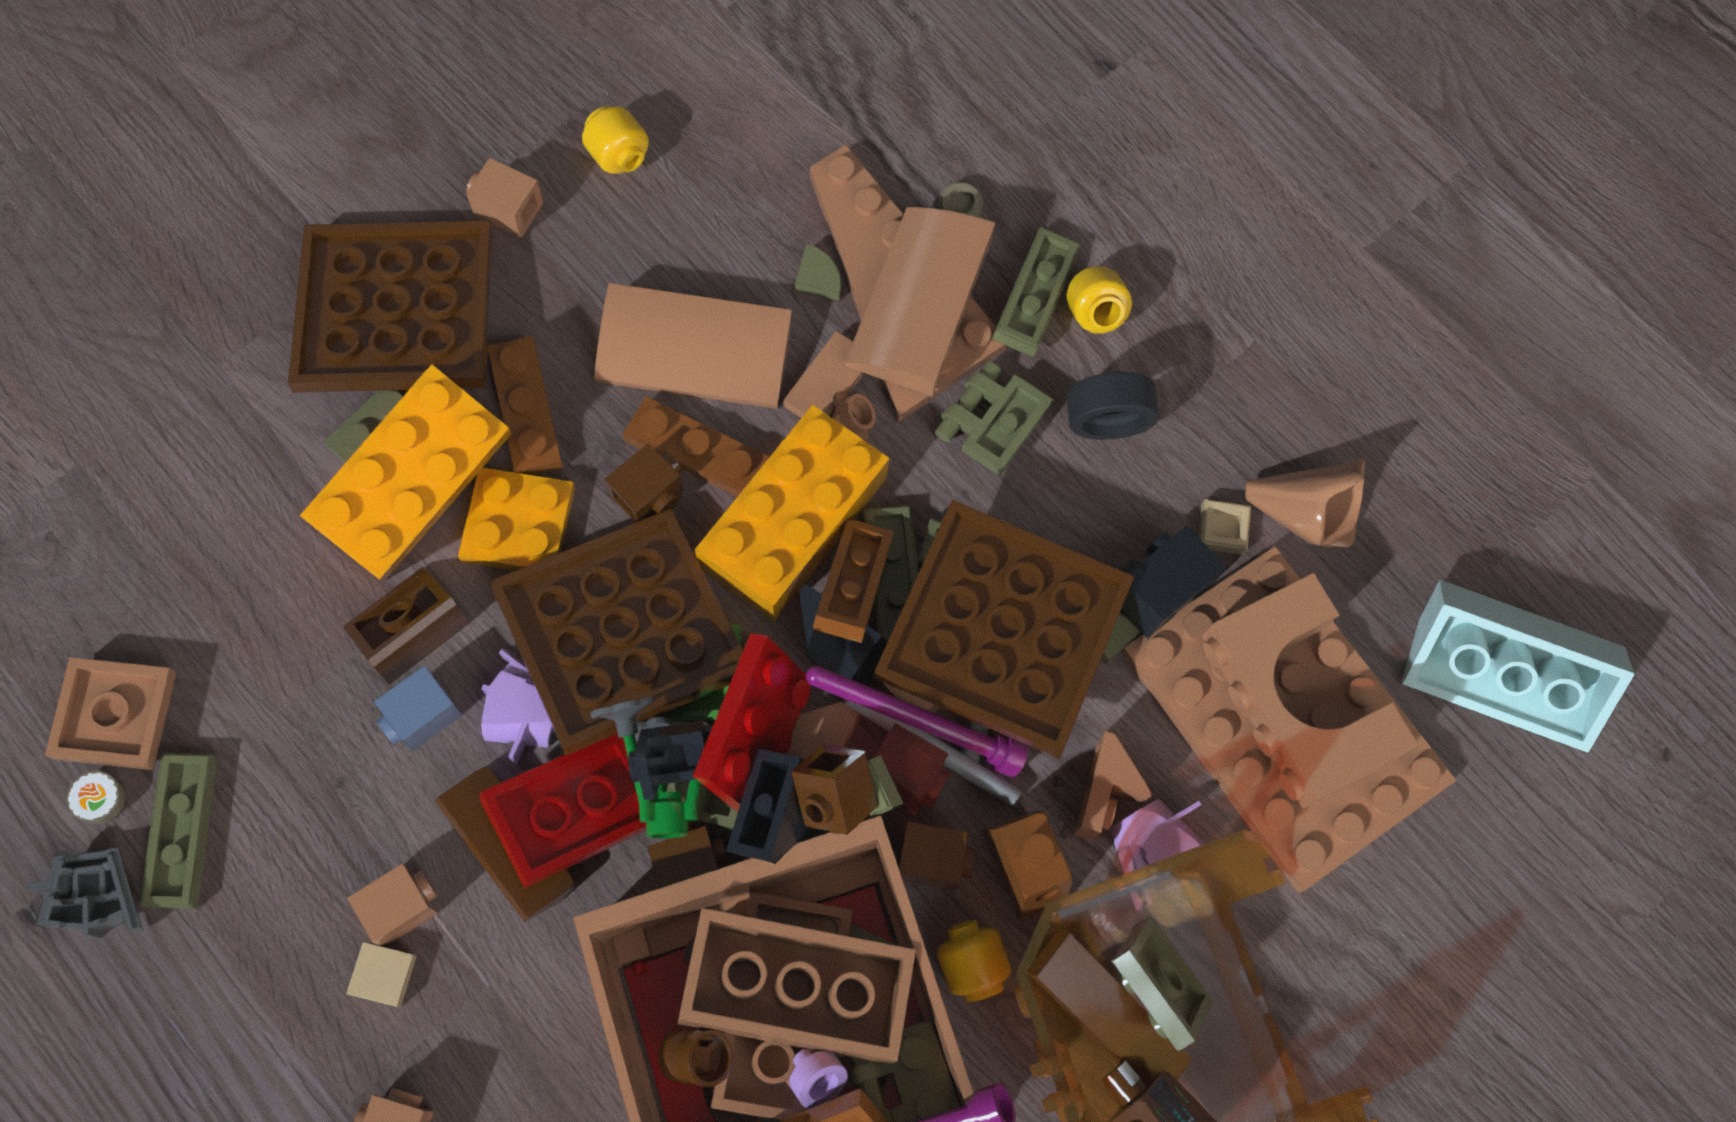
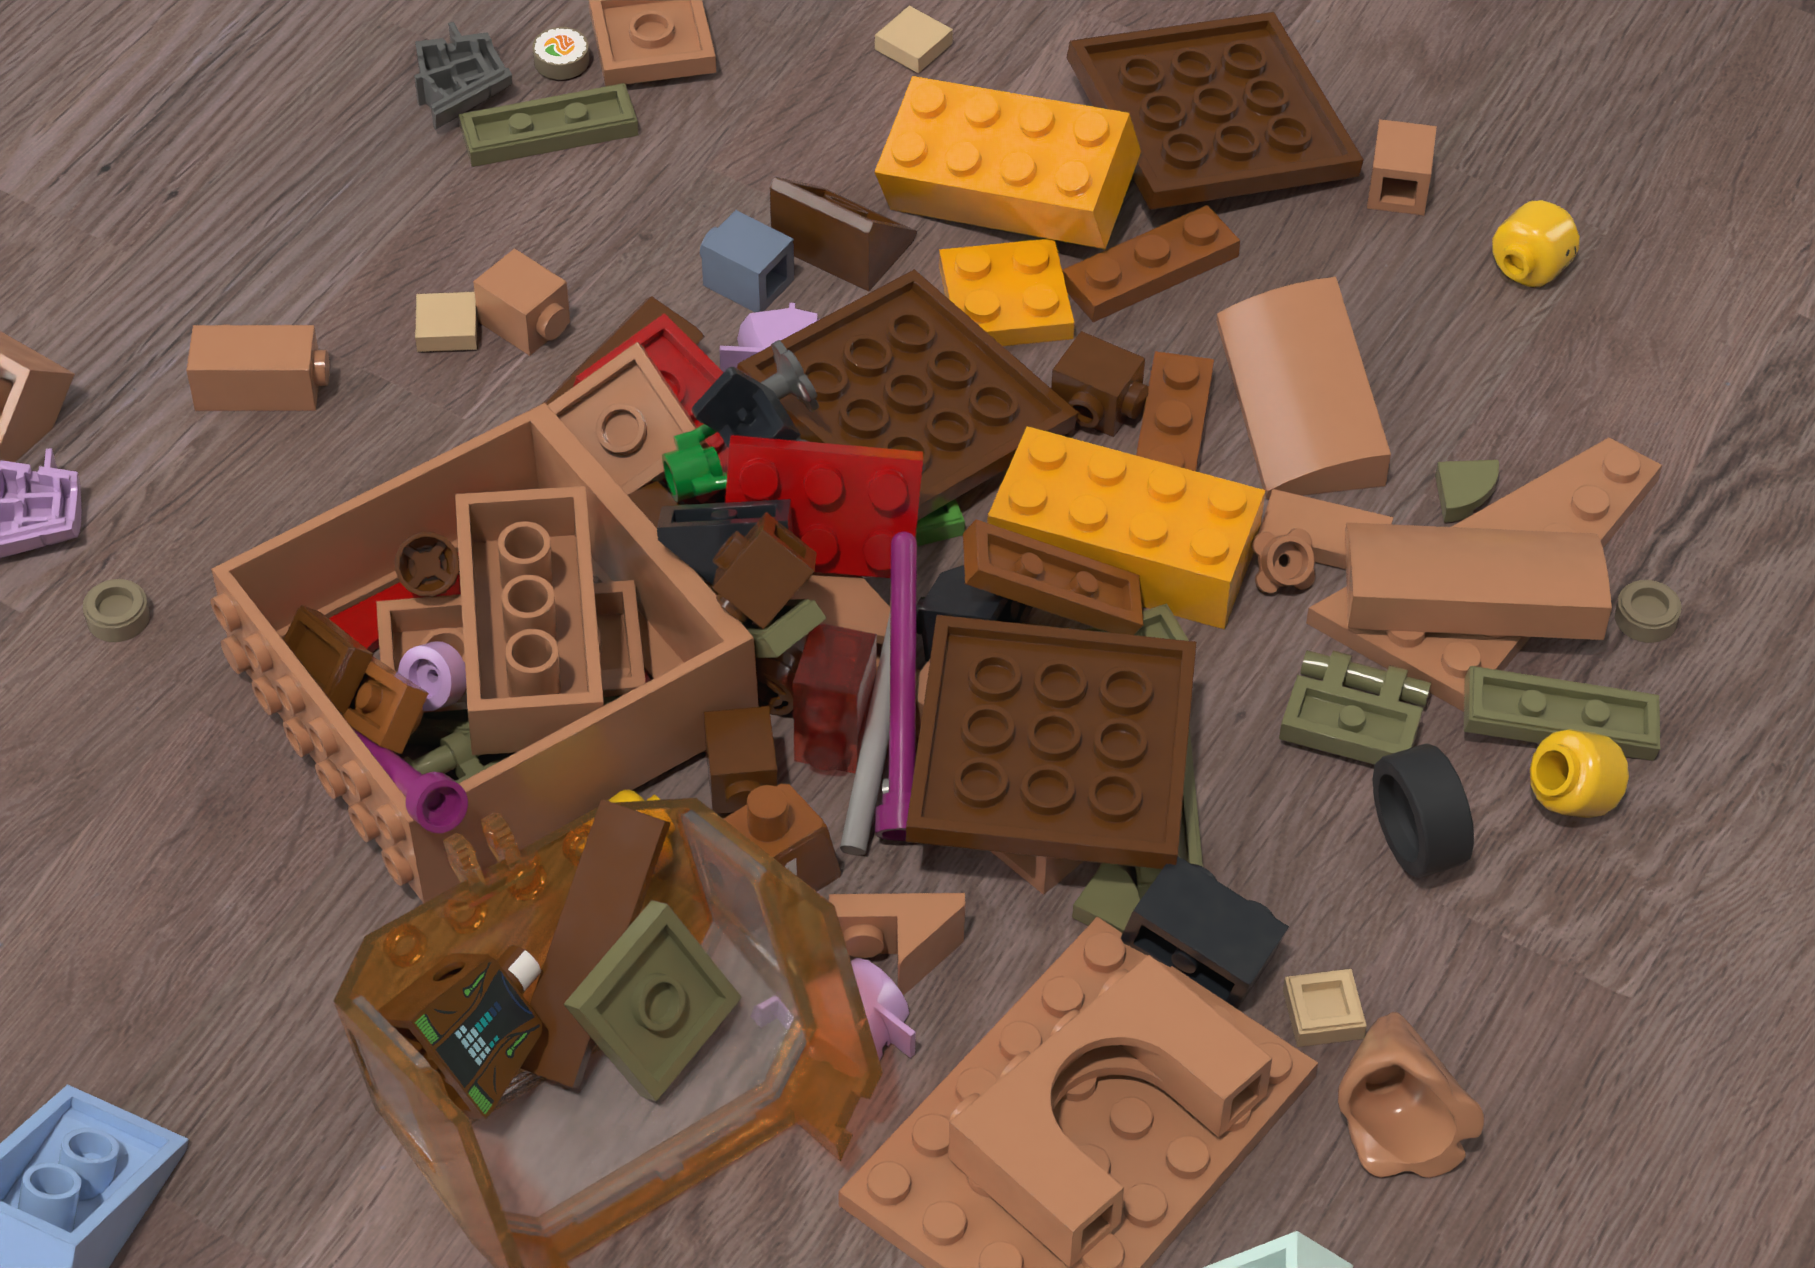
camera: 80 degrees right, 20 degrees down
none -> nougat plate [548,342,710,495]
none -> tan tile [875,6,953,73]

